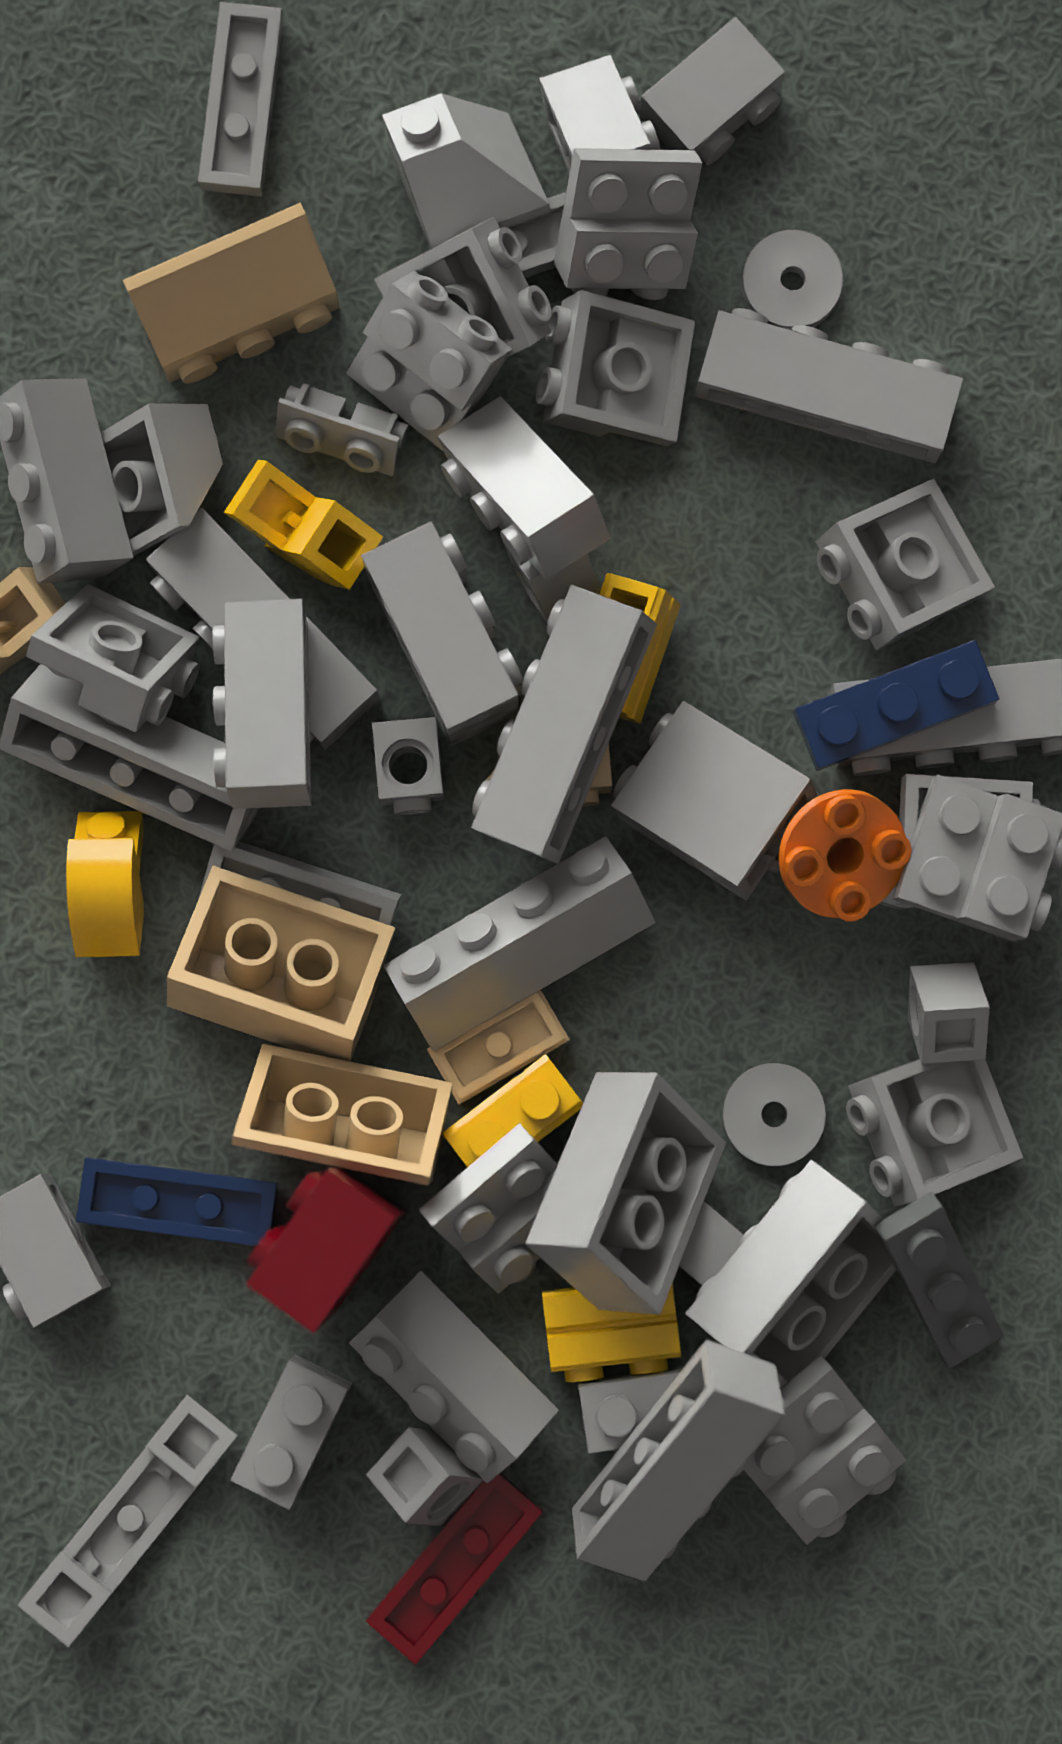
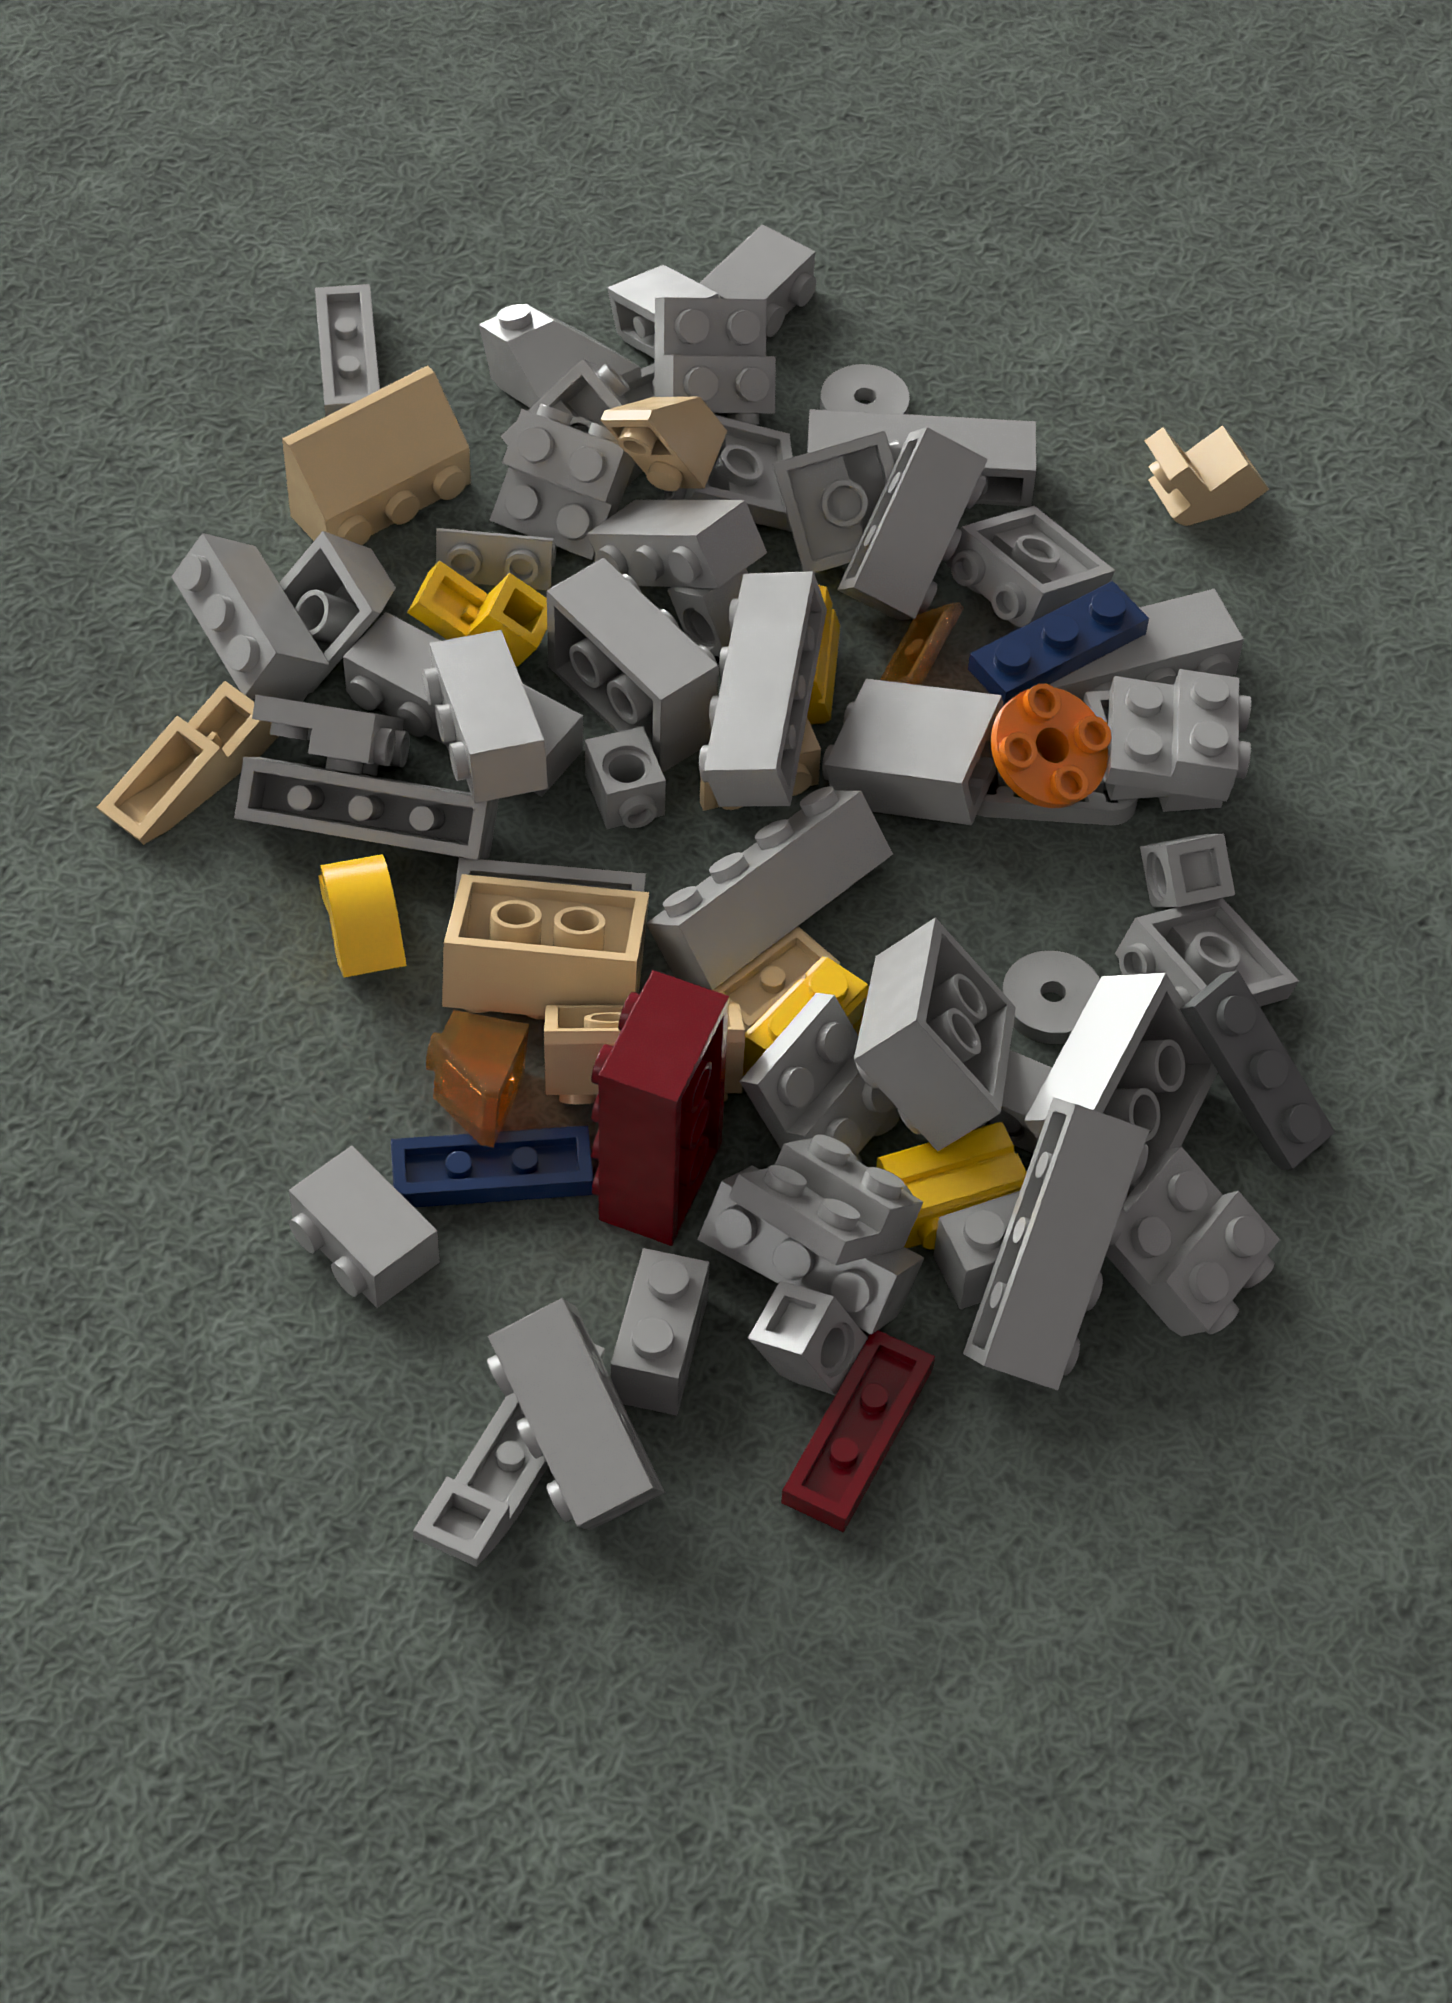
camera: 15 degrees left, 30 degrees down
none -> clear orange slope [426,1010,529,1148]
none -> light grey brick [488,1298,665,1530]
none -> tan slope [601,397,727,491]
none -> light grey plate [728,1135,923,1266]
none -> light grey plate [772,431,902,573]
none -> light grey brick [837,427,988,621]
none -> clear orange slope [880,602,964,685]

